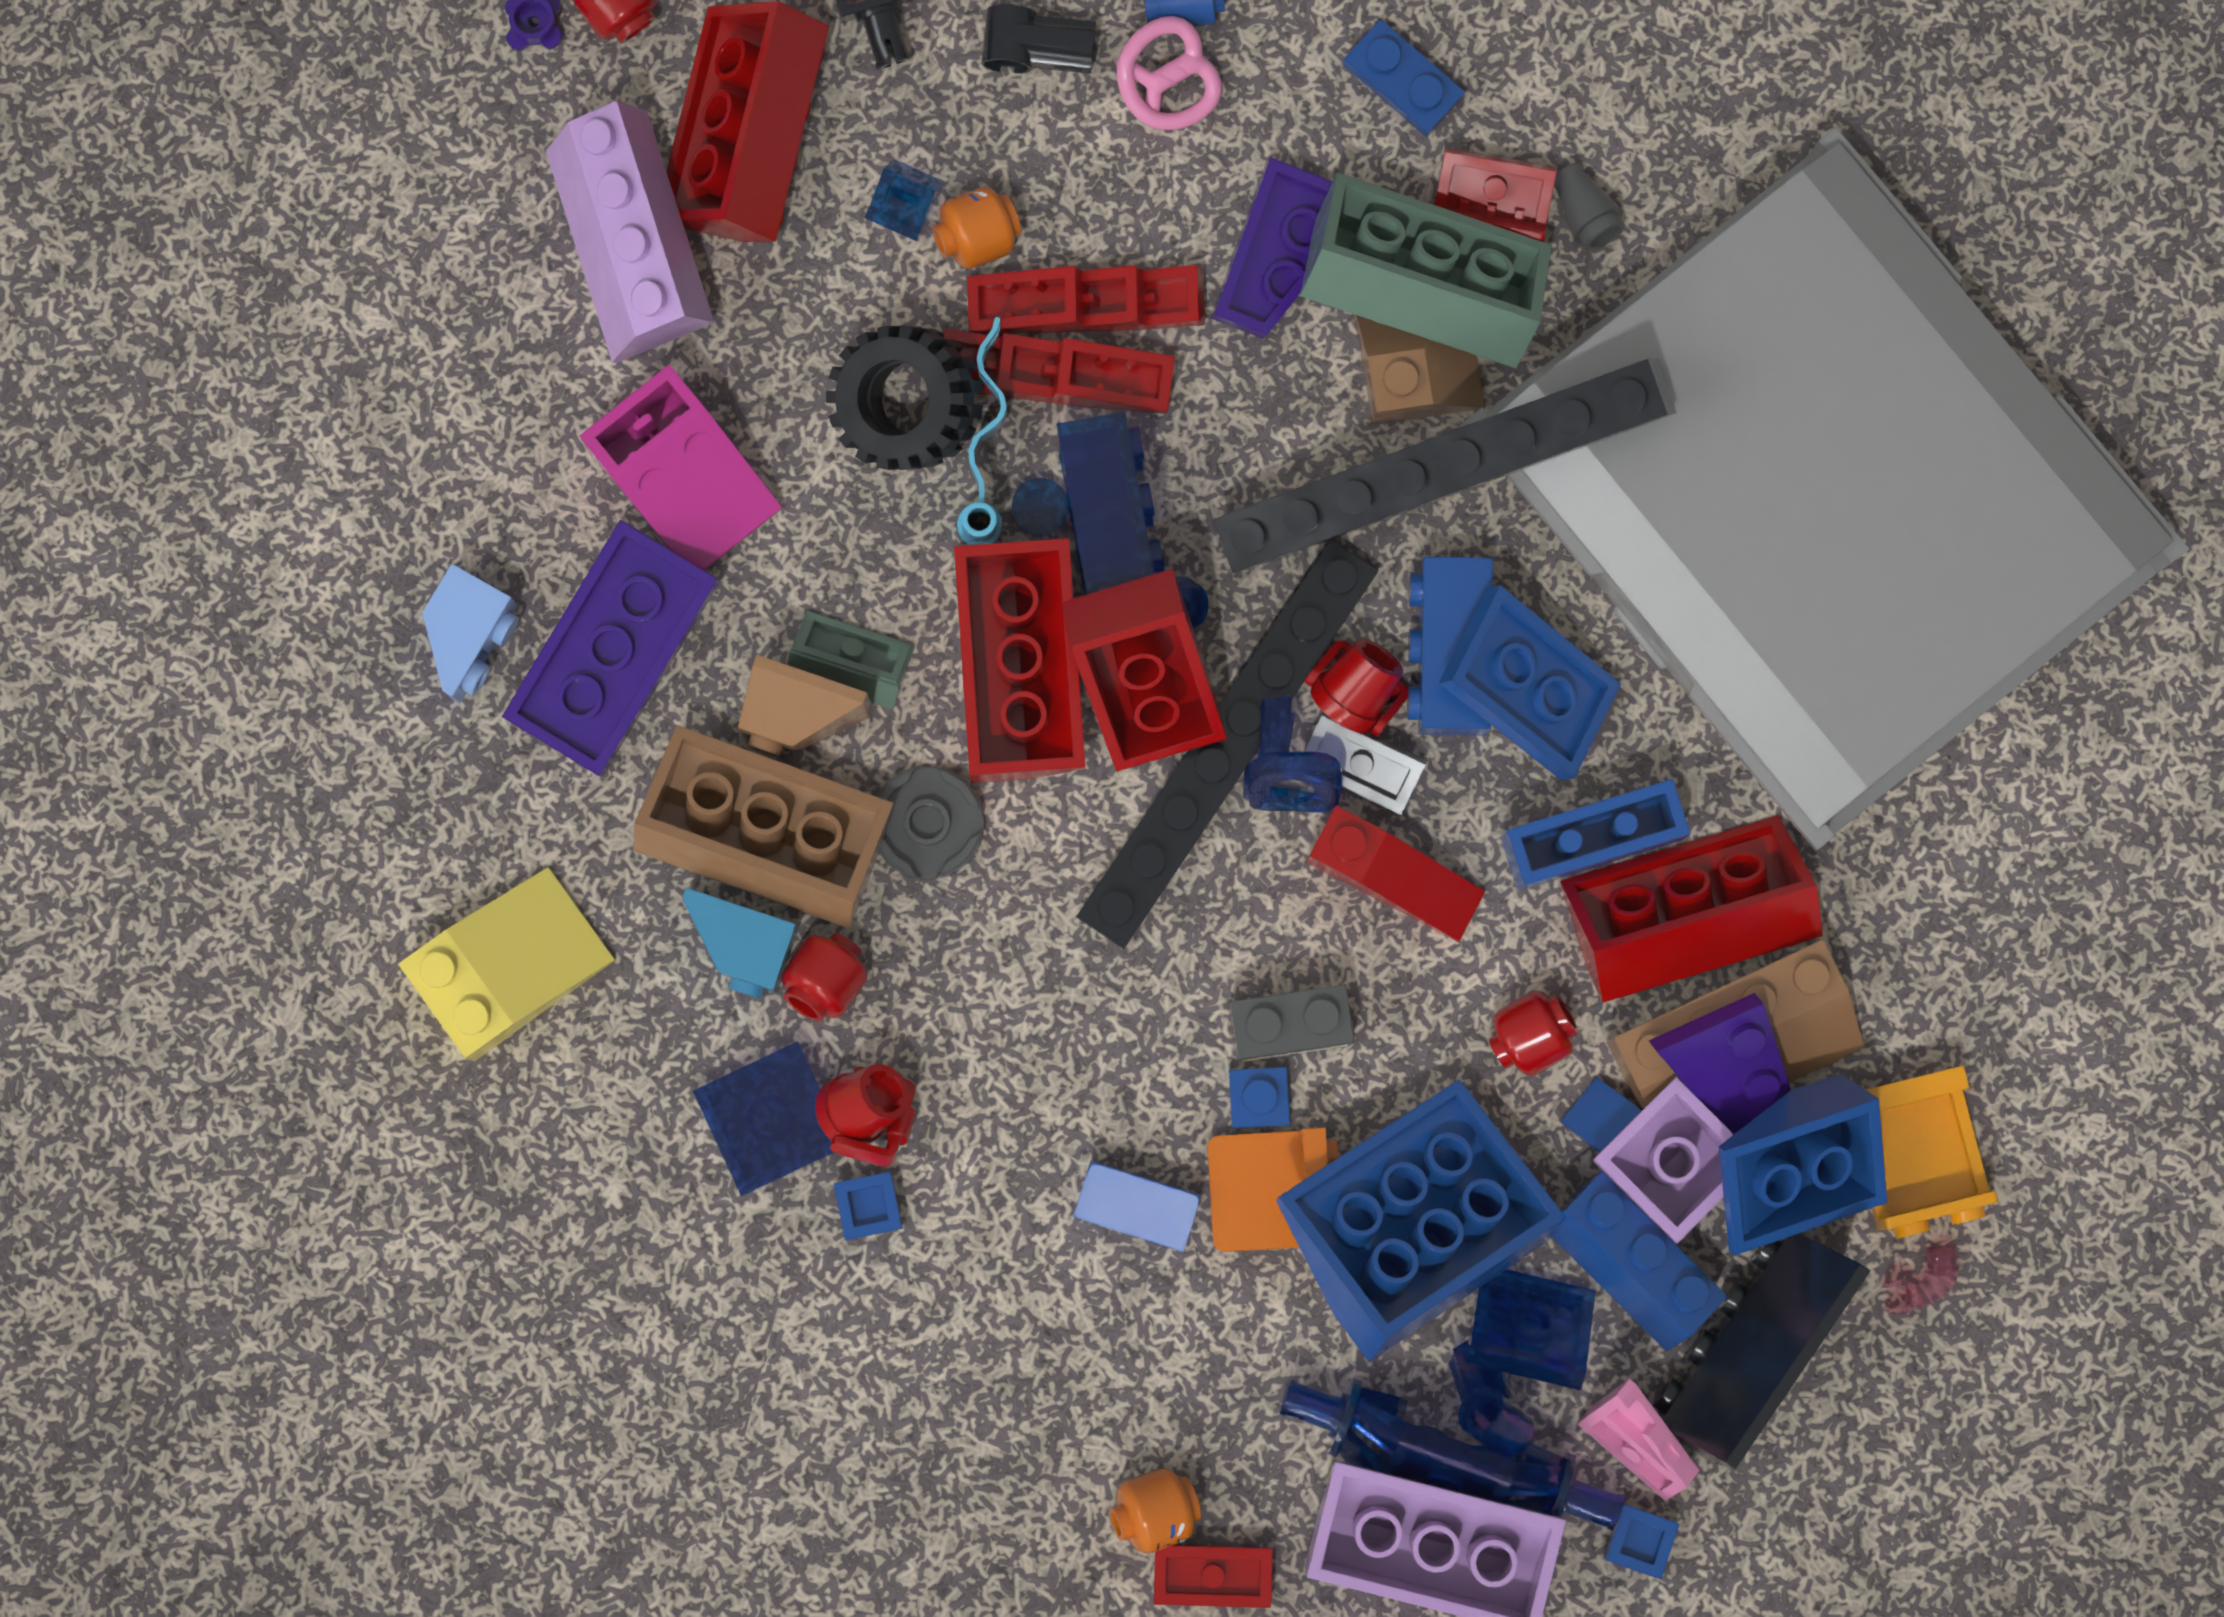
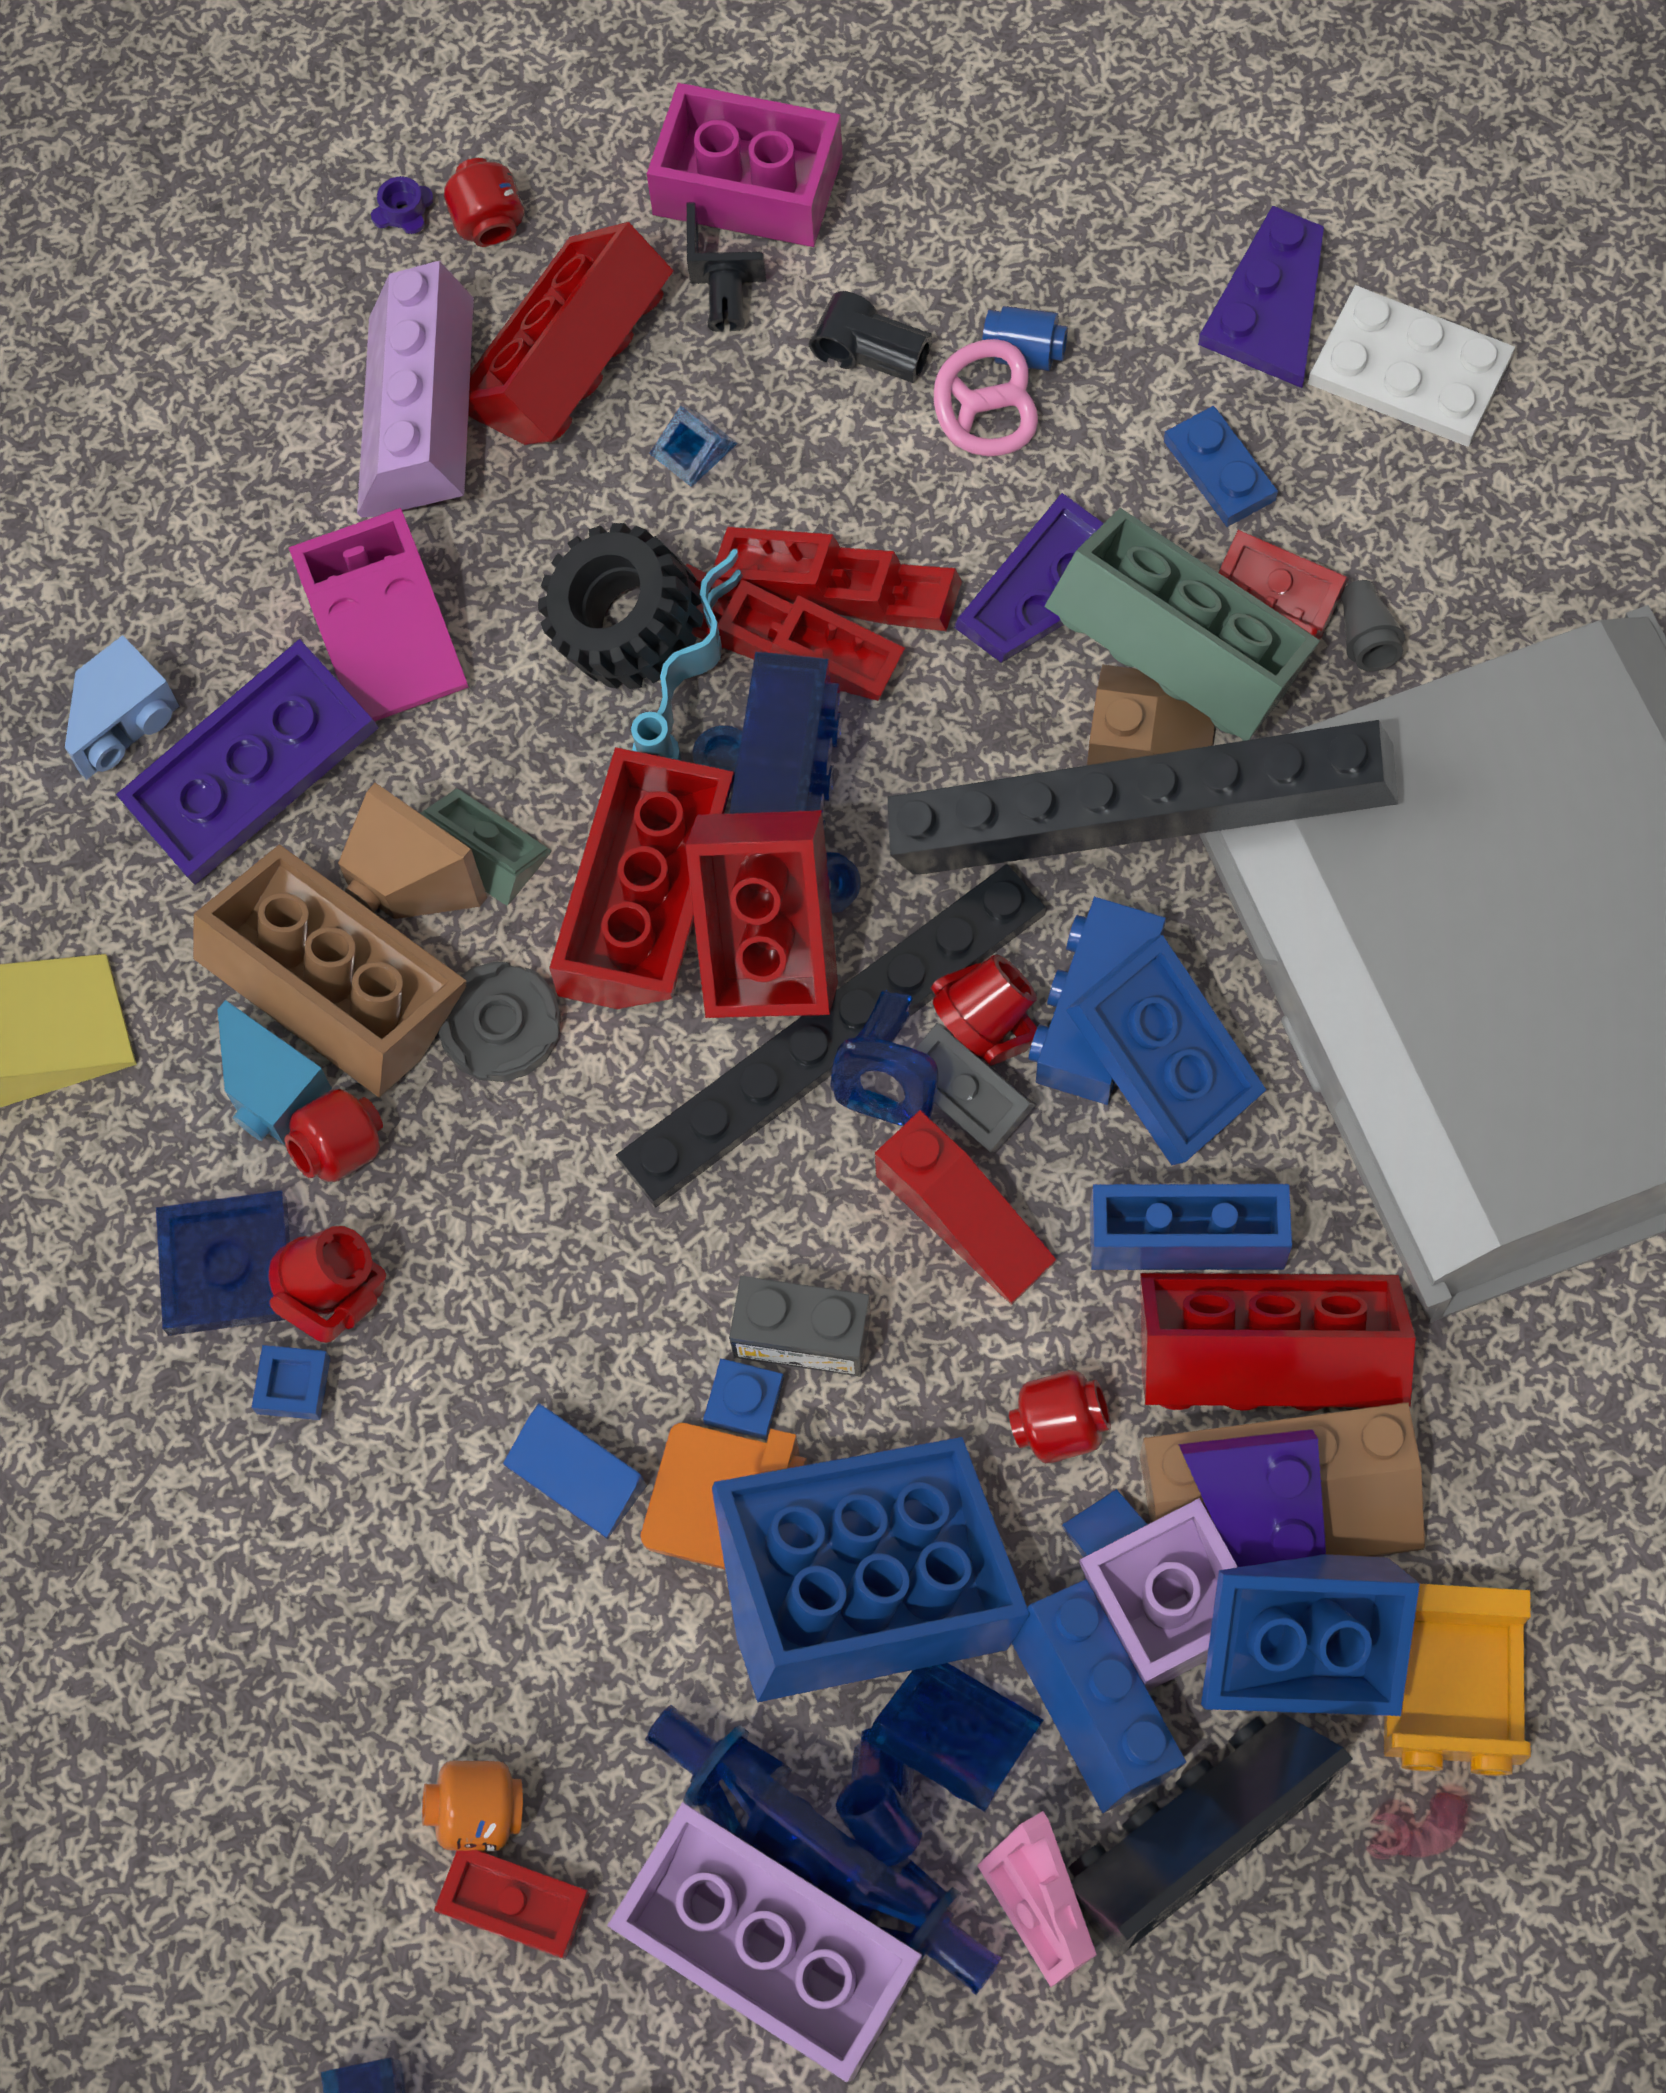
camera: 25 degrees right, 15 degrees down
orange head [932,186,1021,270] -> none
blue plate [1603,1503,1680,1580] -> none

